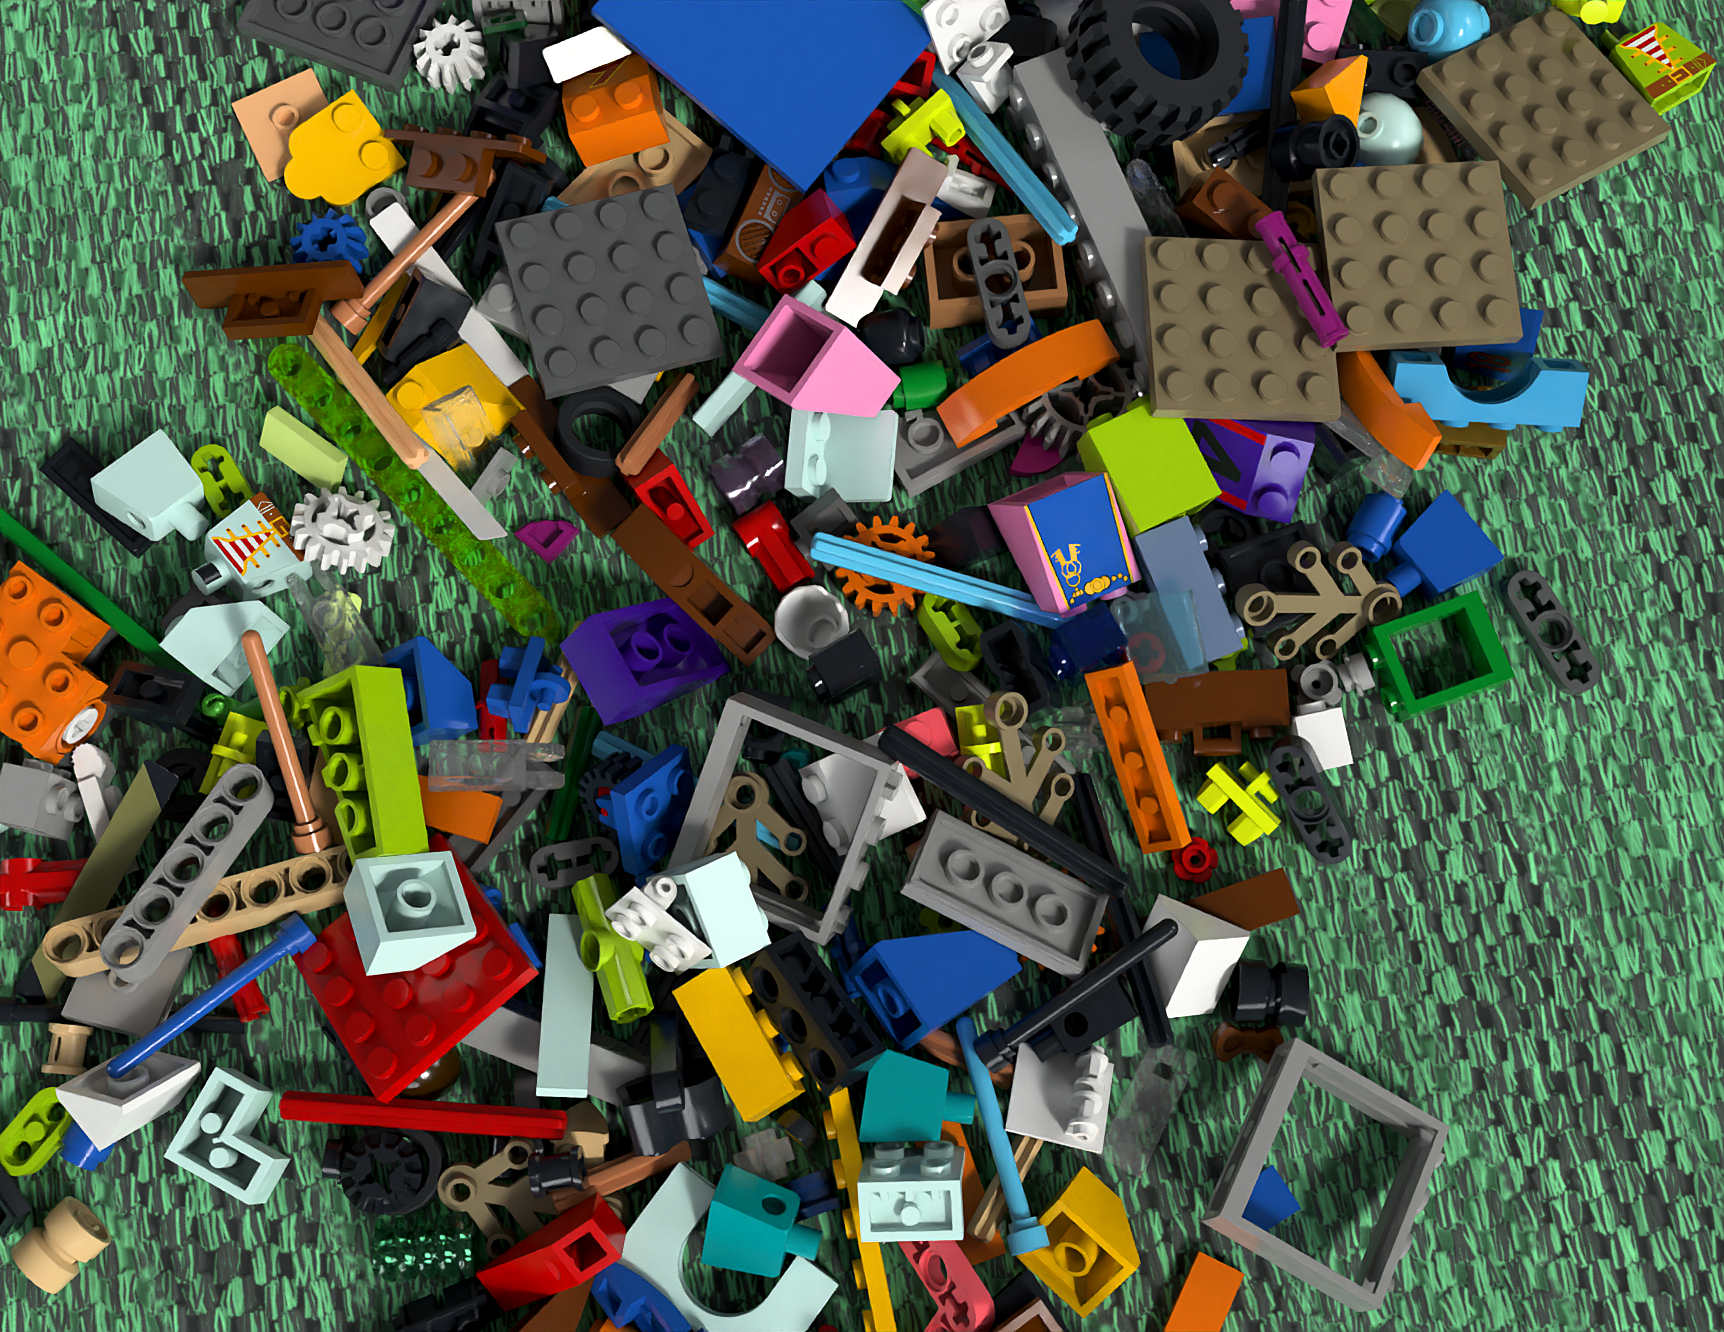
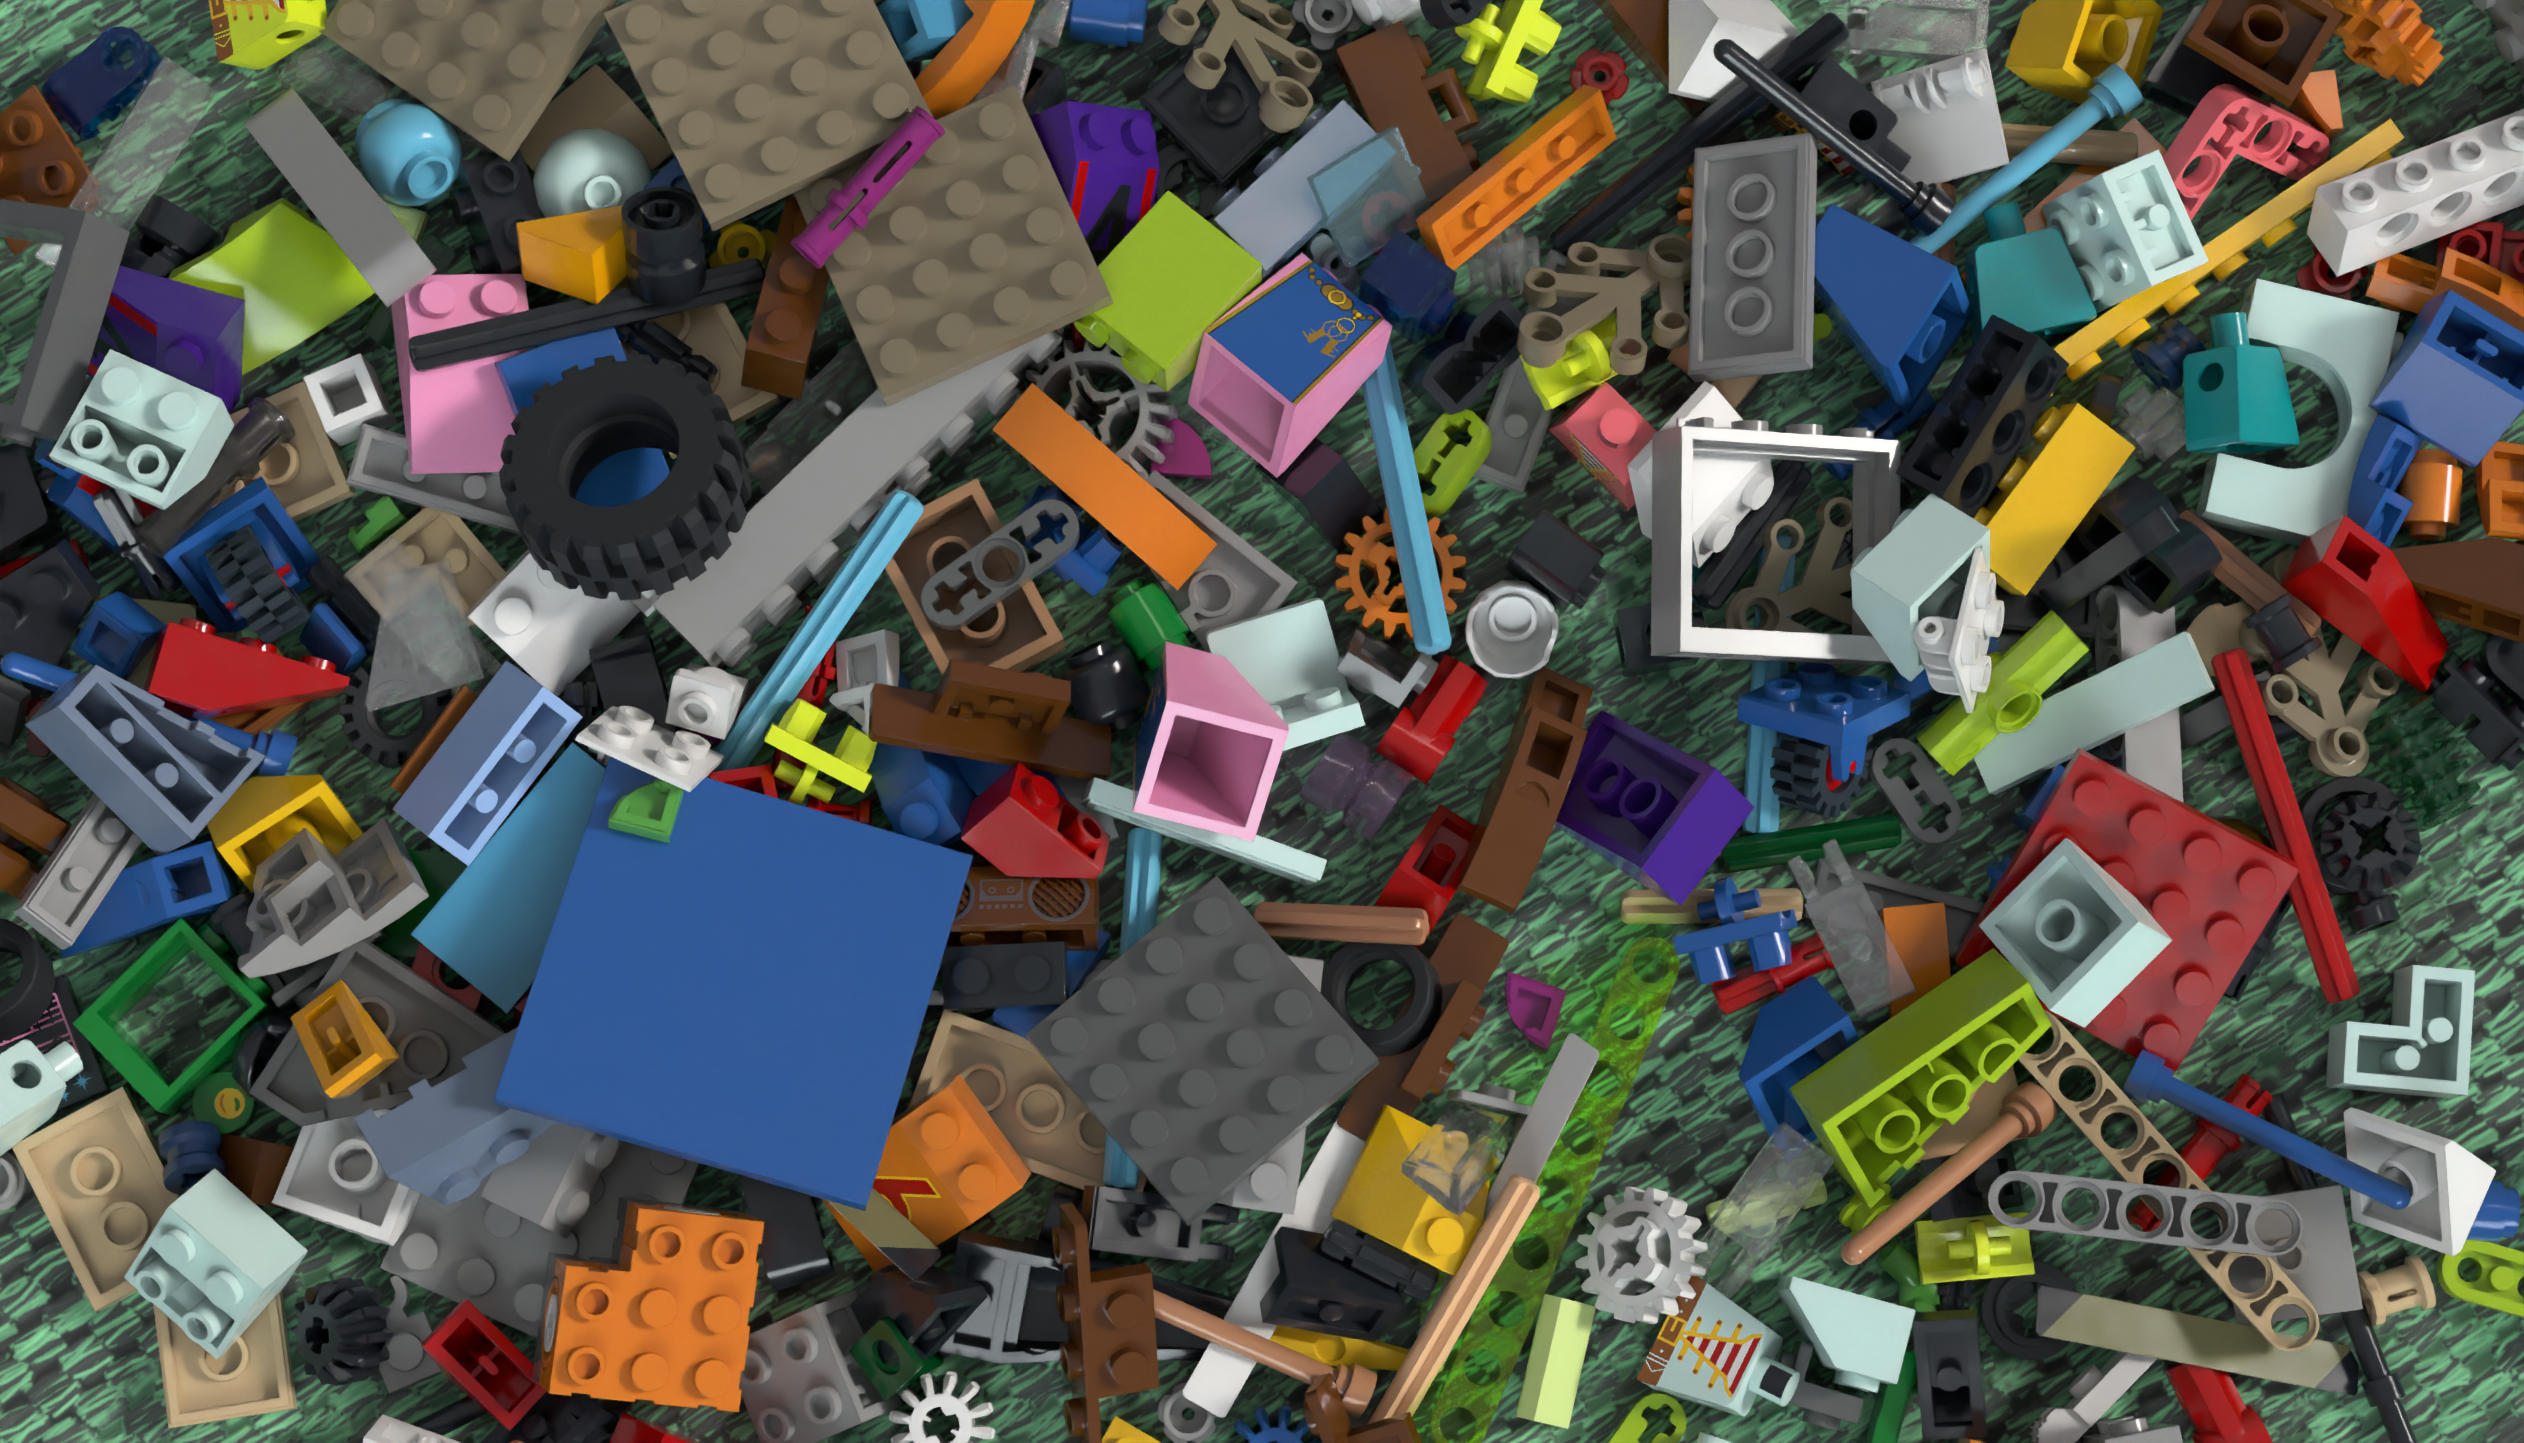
camera: 120 degrees left, 5 degrees up
black axle [878,724,1131,899] -> none

